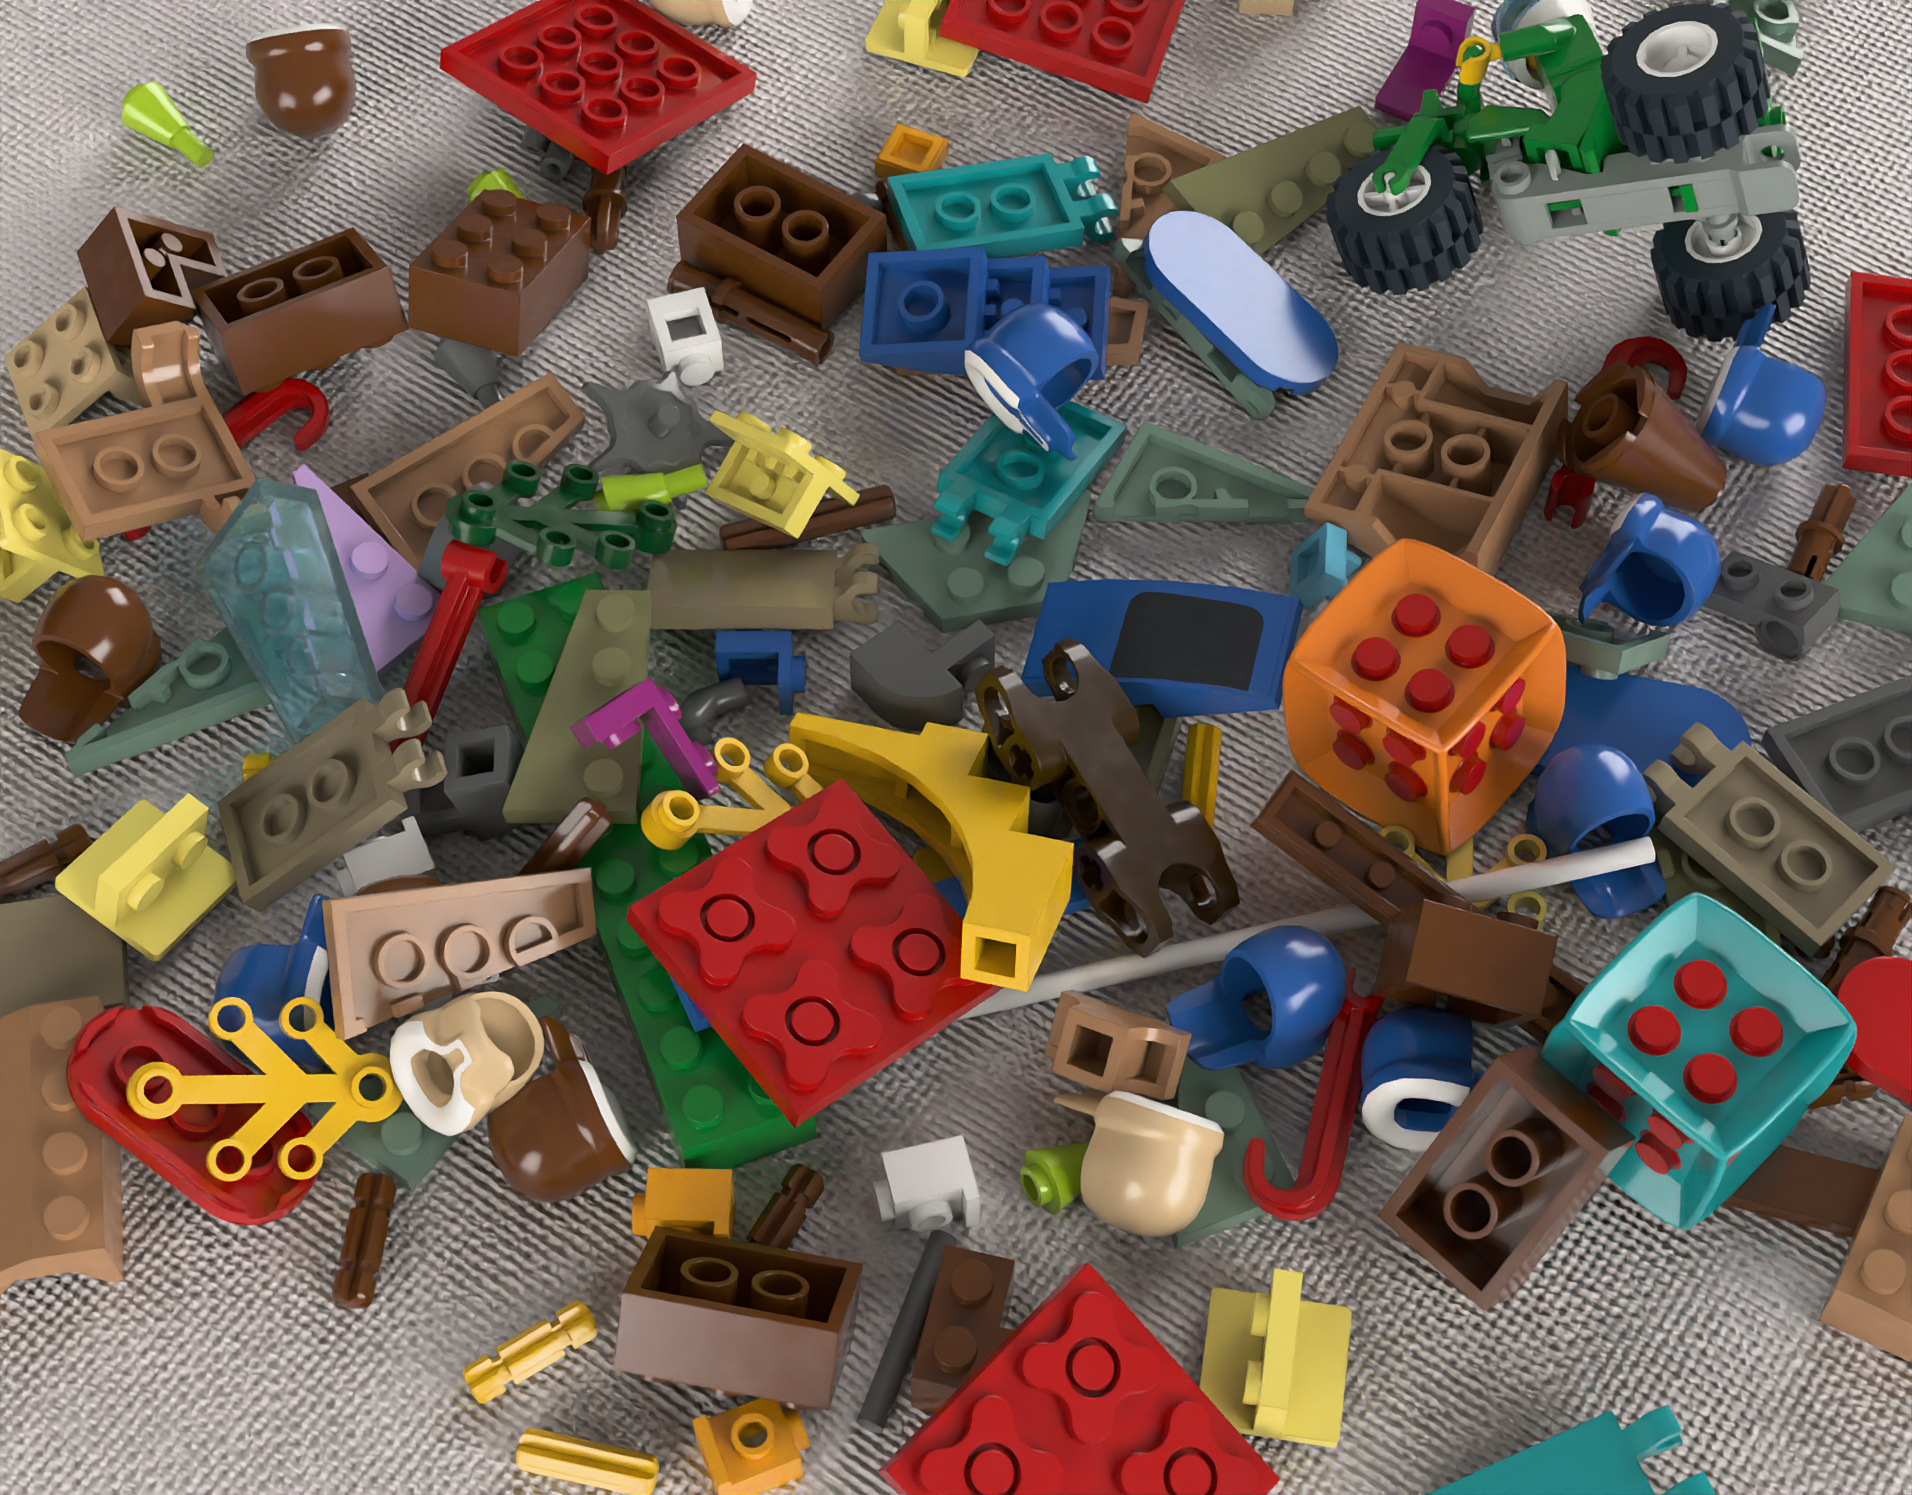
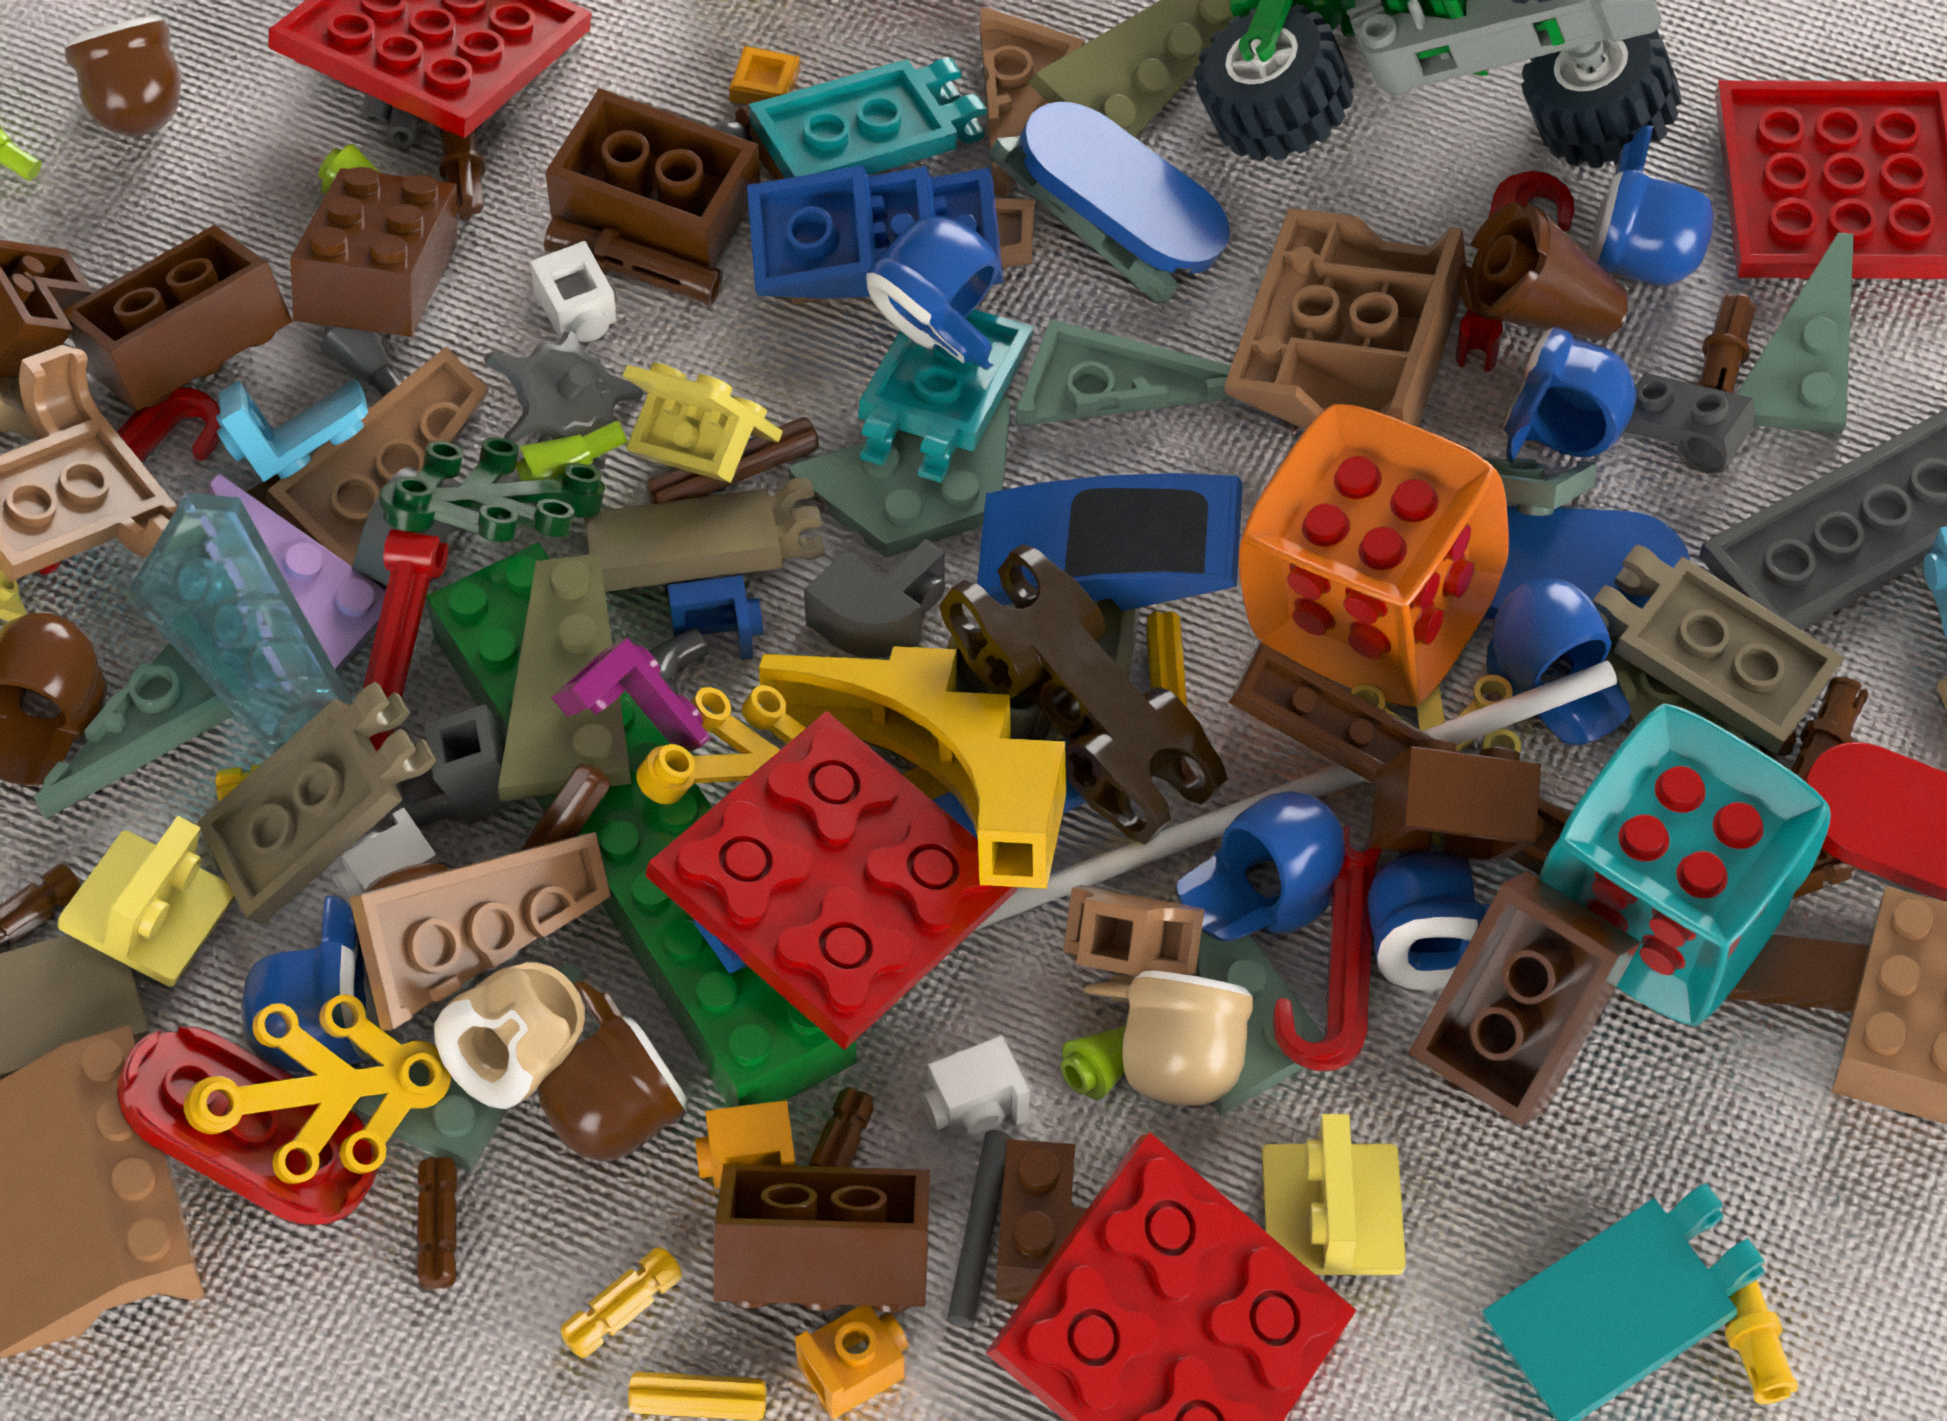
camera: 10 degrees left, 0 degrees up
medium azure tile [1290,522,1361,609] -> none
none -> medium azure bracket [216,379,368,482]

